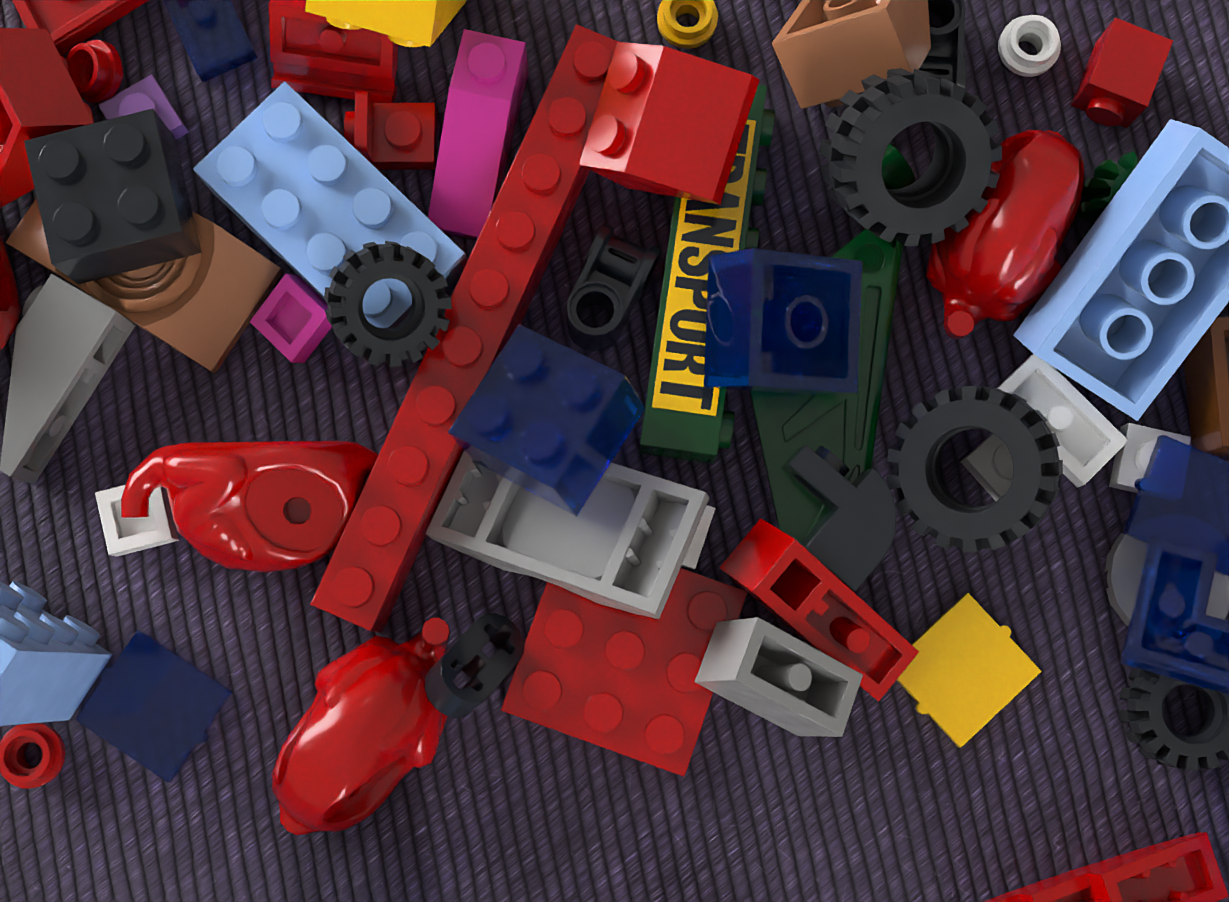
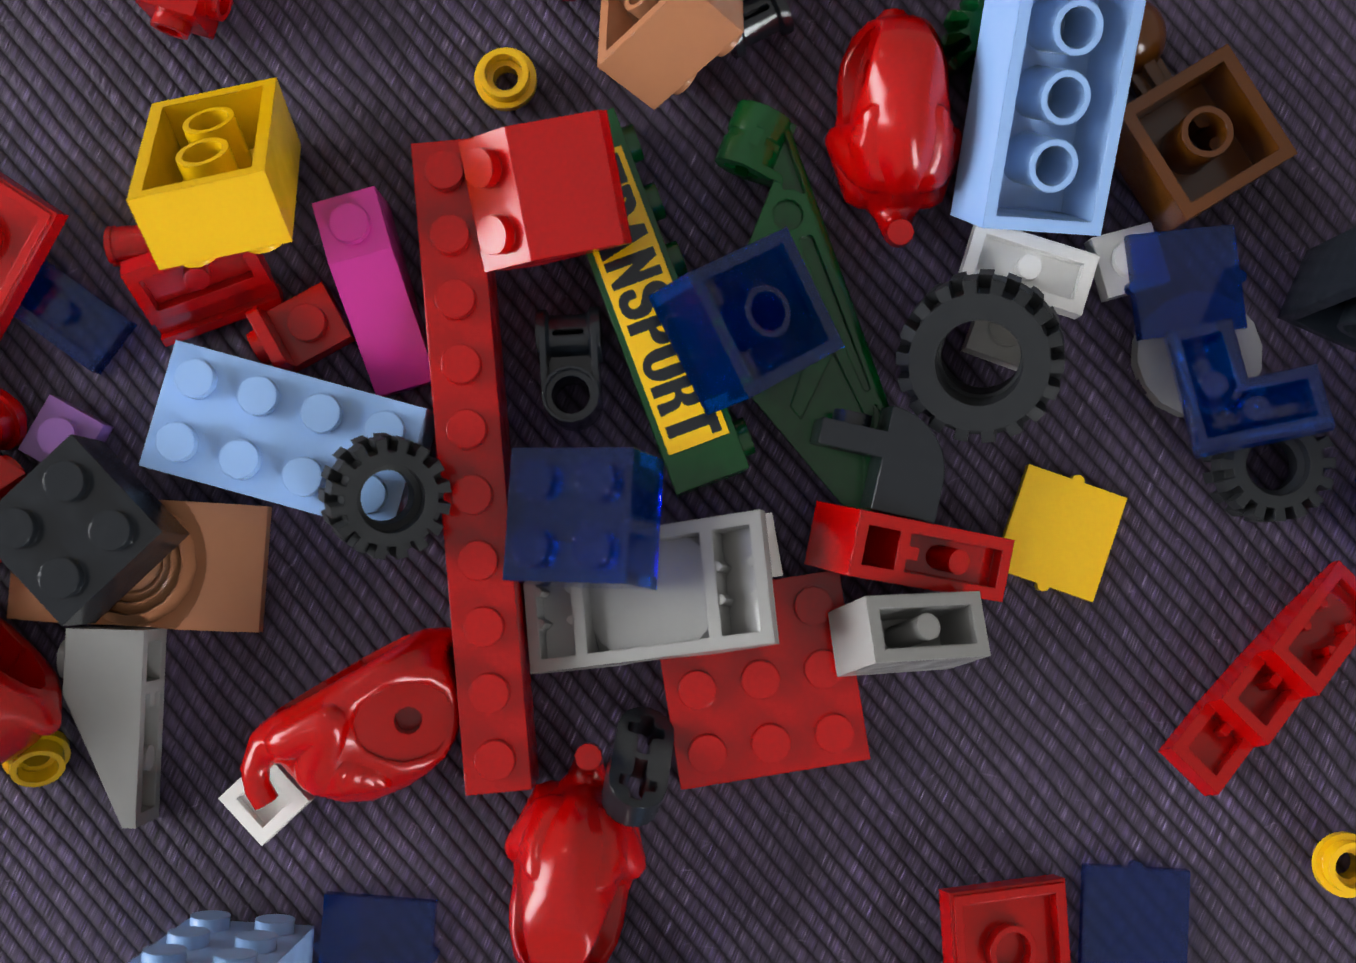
camera: 25 degrees left, 5 degrees up
dark pink plate [250,273,332,363] -> none
black tyre [820,68,1002,246] -> none

